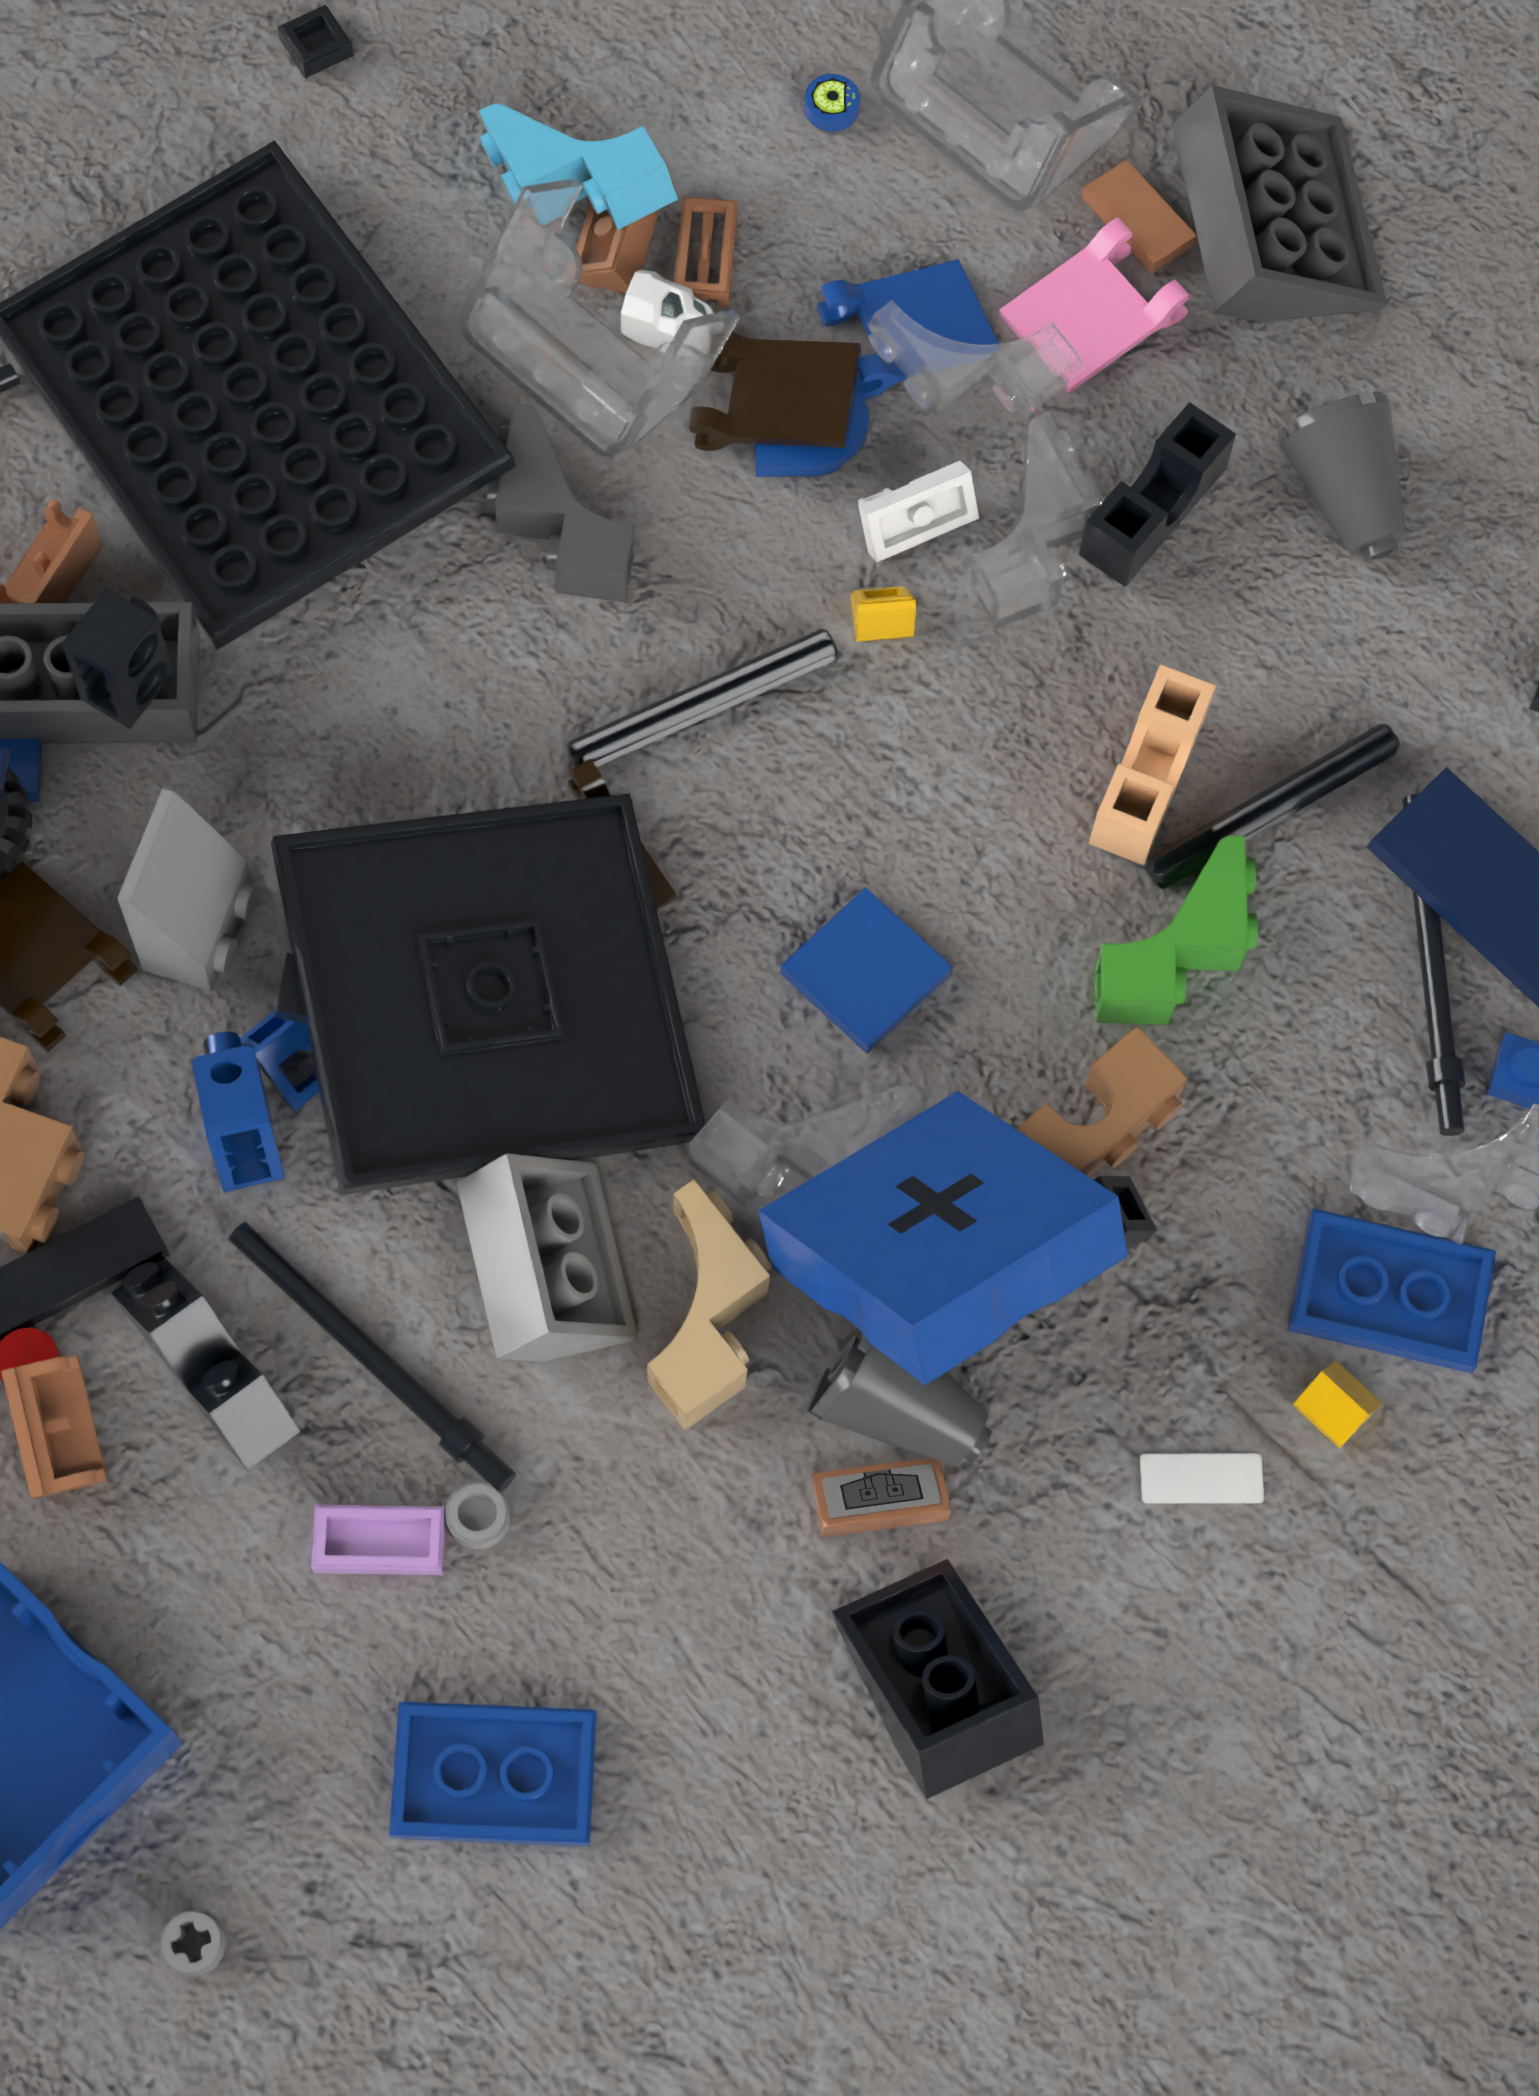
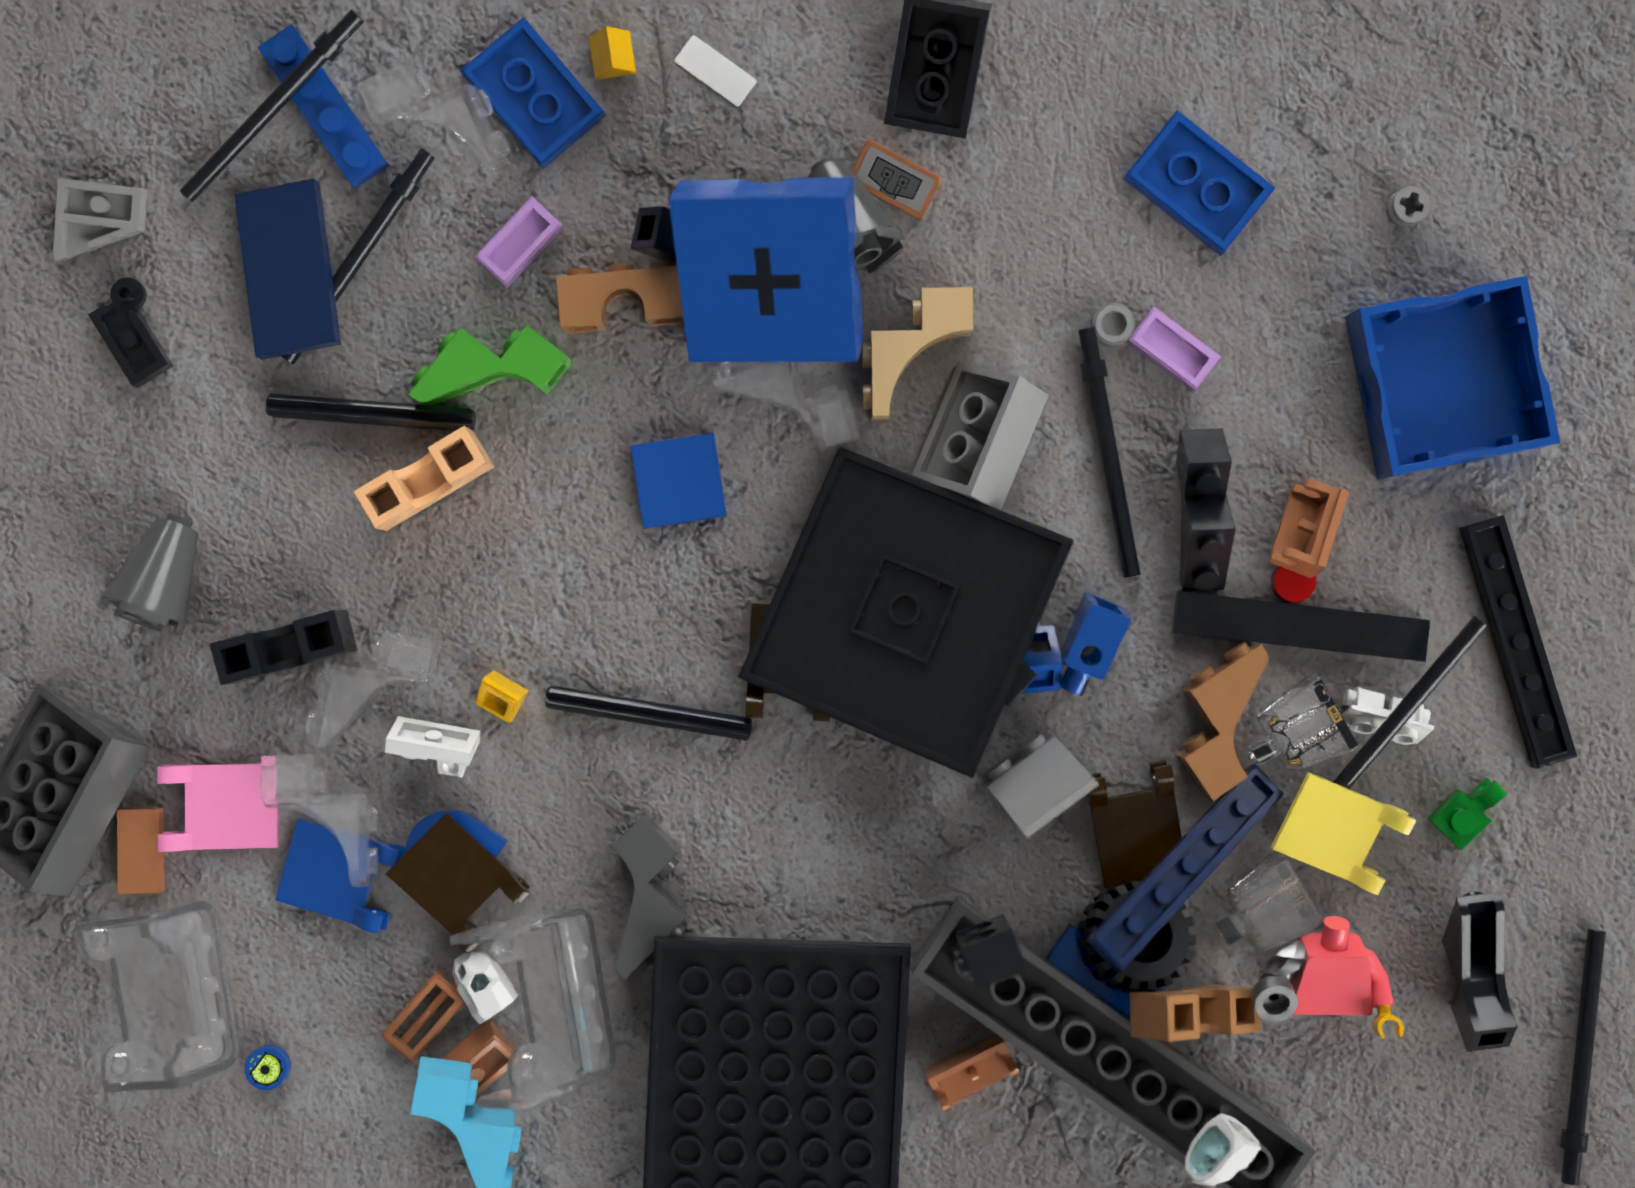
camera: 135 degrees left, 20 degrees up
none -> lavender tile [474,196,564,288]

